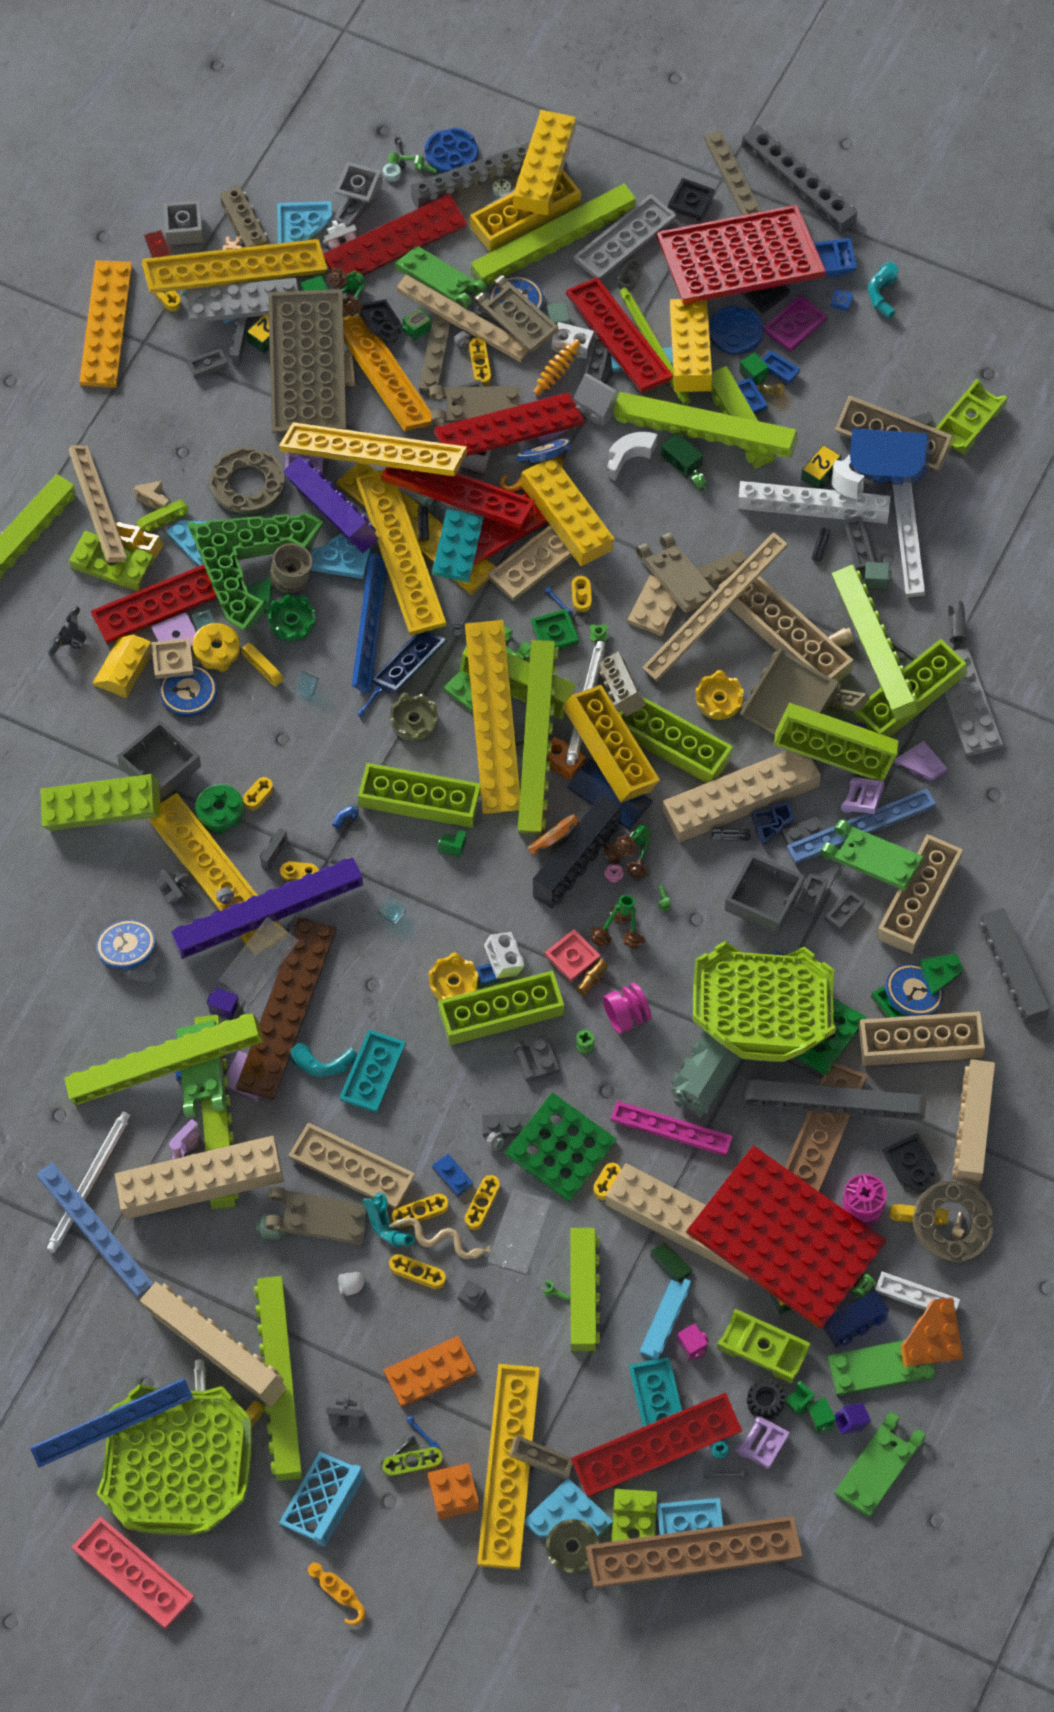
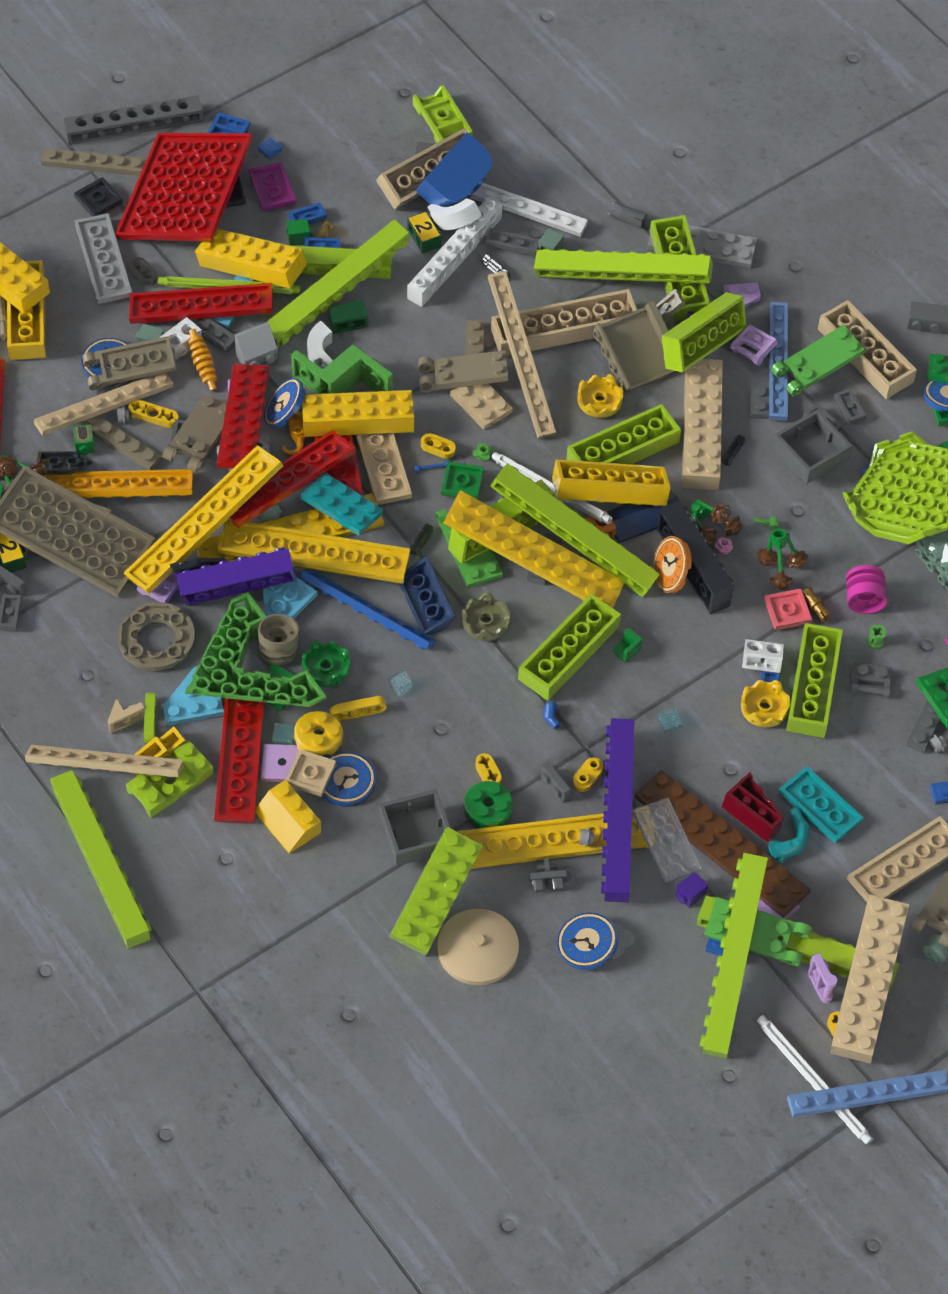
camera: 65 degrees left, 5 degrees down
black piece [47,606,87,657] -> none
blue hinge [357,686,382,717] -> none
bright green hinge [395,246,488,309] -> none
black axle [418,506,429,541] -> none
lime brick [471,183,636,286] -> none
dark tan brick [599,651,646,717] -> none
bright green plate [691,470,707,489] -> none
blue tile [709,305,763,355] -> none
dark blue slope [751,801,795,845] -> none
tan cone [828,628,854,647] -> none
teal piece [868,261,899,319] -> none
none -> black tile [170,558,226,575]
none -> bright green bracket [291,344,393,394]
none -> tan dish [437,909,519,985]
none -> dark red wedge [721,772,784,843]

